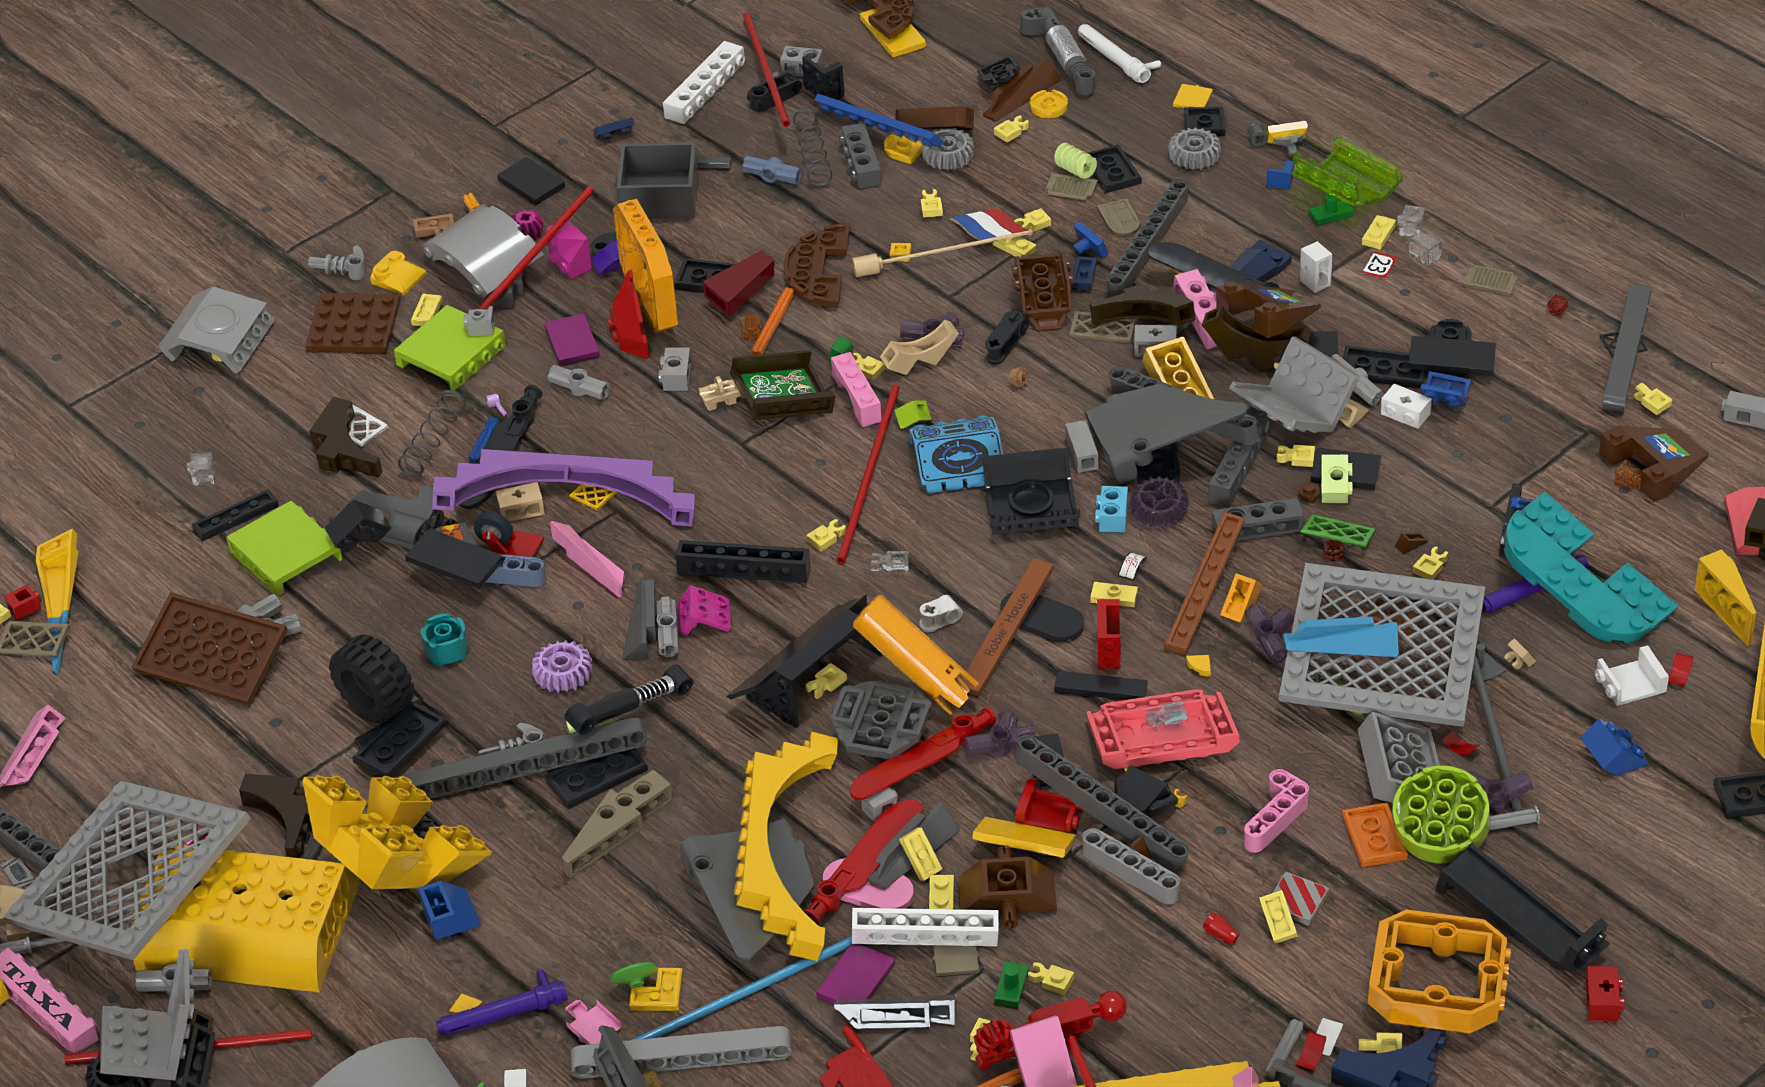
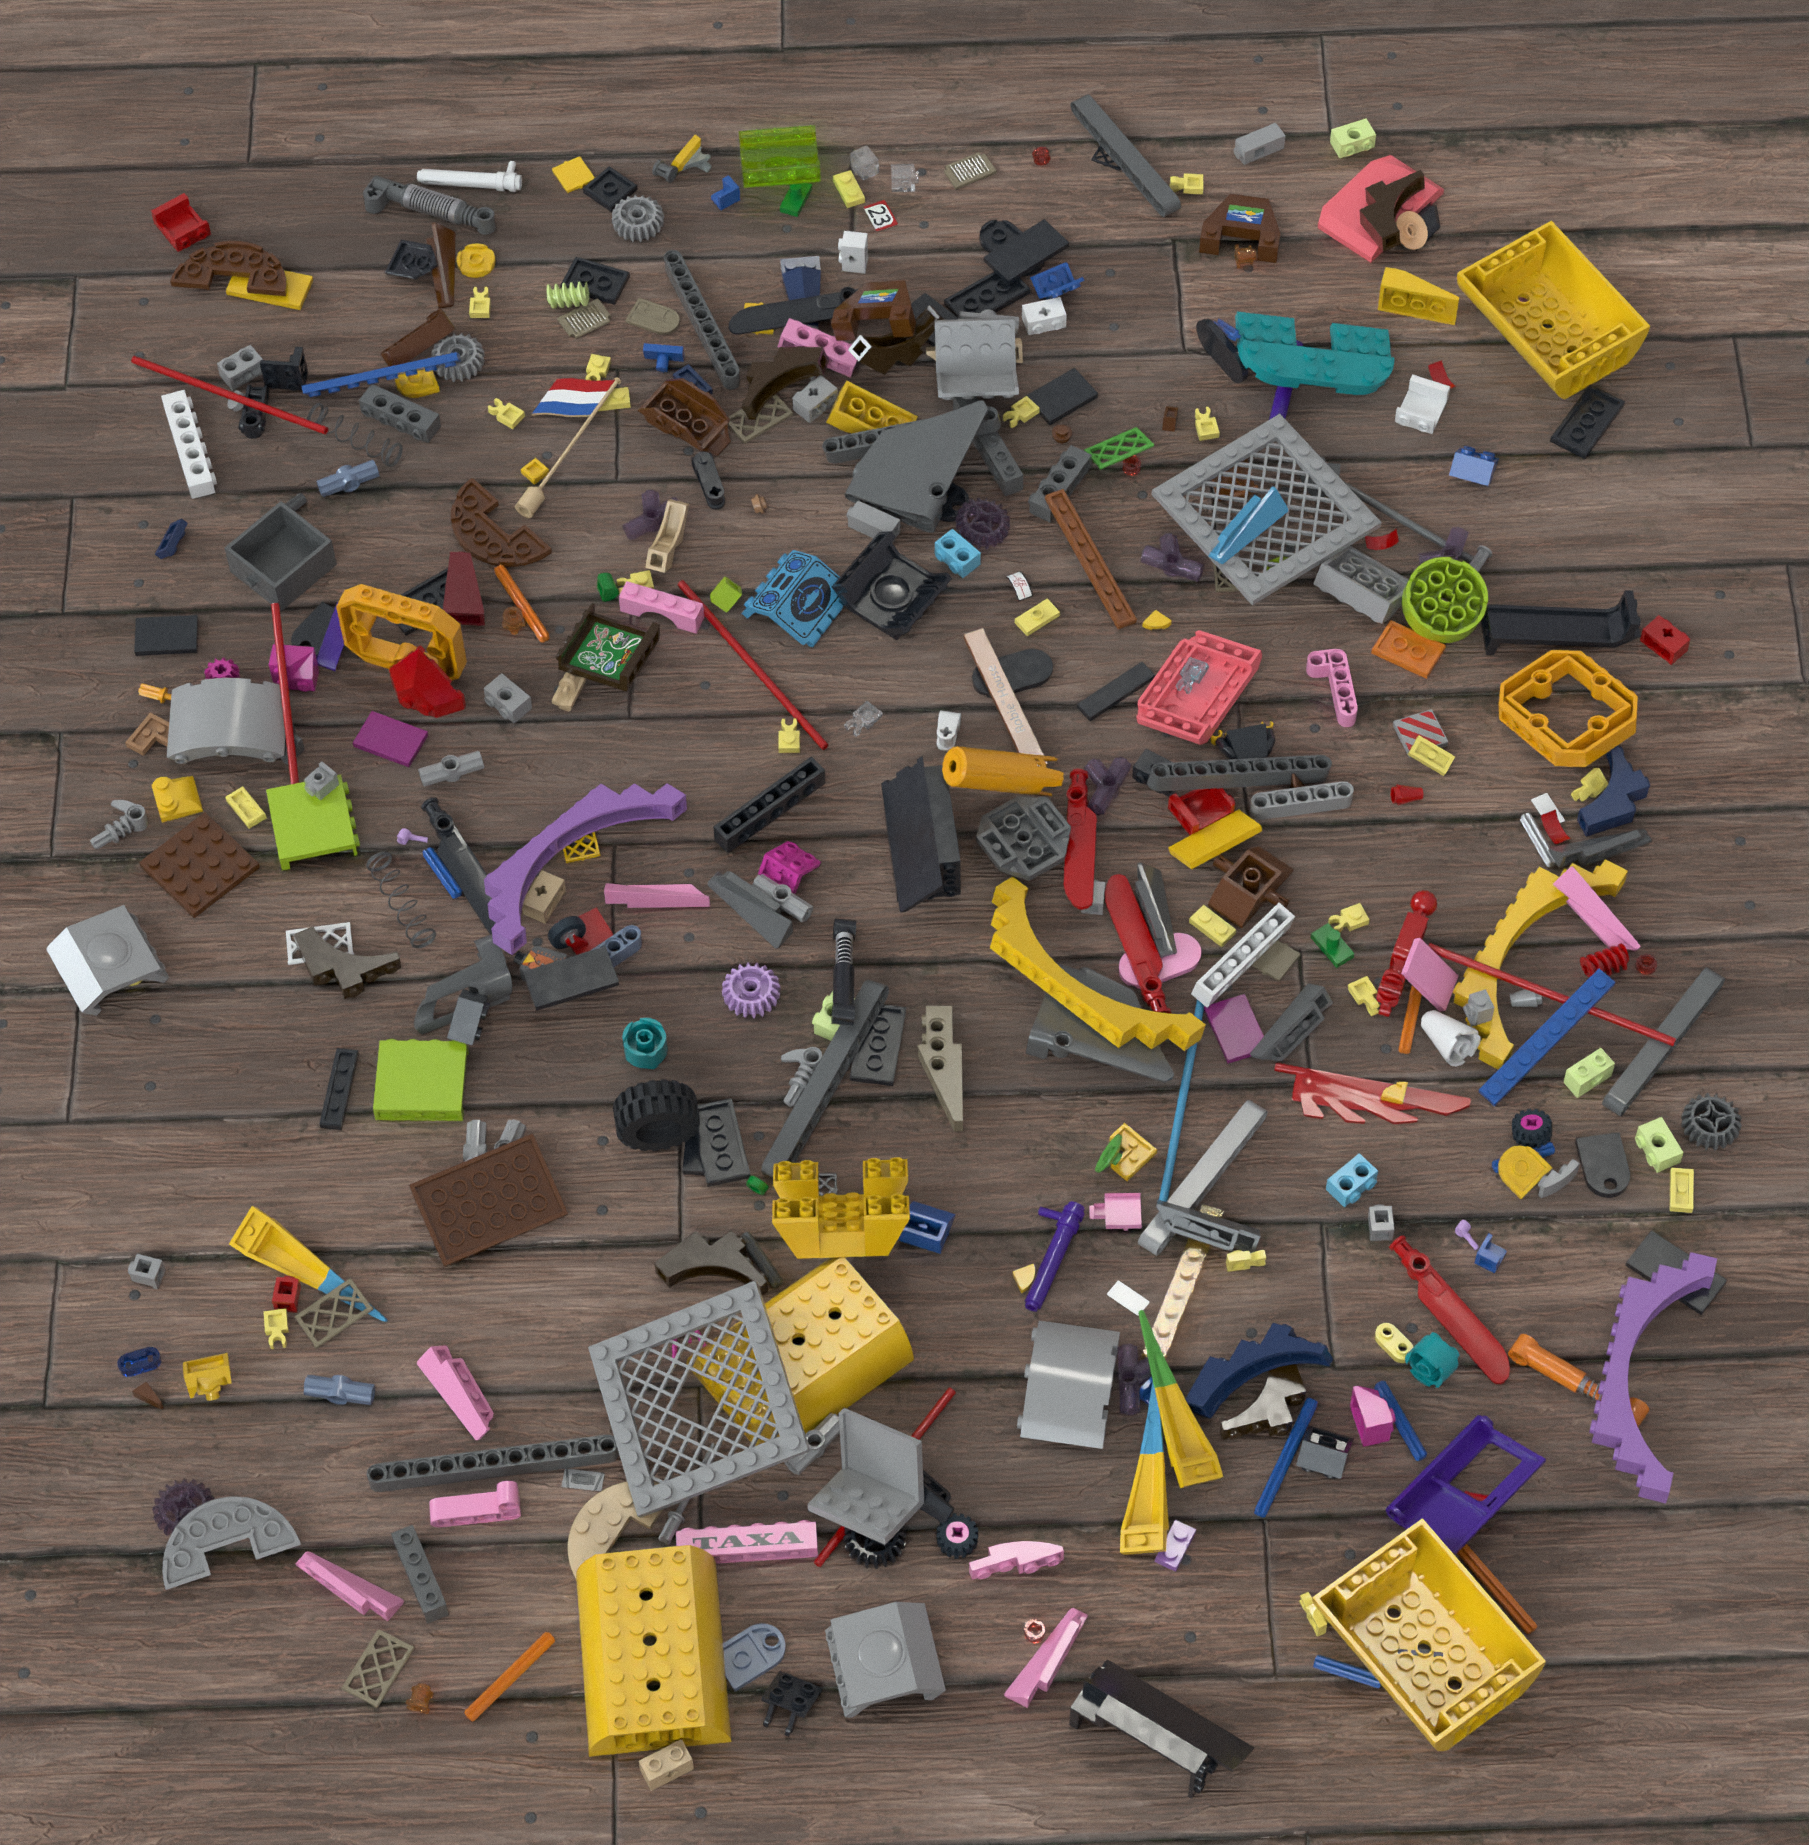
camera: 50 degrees left, 15 degrees up
clear brick [187,451,216,486] -> none
light yellow plate [899,827,942,881] -> none
red panel [1097,599,1121,669] -> none
light orange arch [1220,573,1263,624] -> none
yellowish green brick [1322,455,1352,503] -> none
tan tile [1504,638,1536,670] -> none

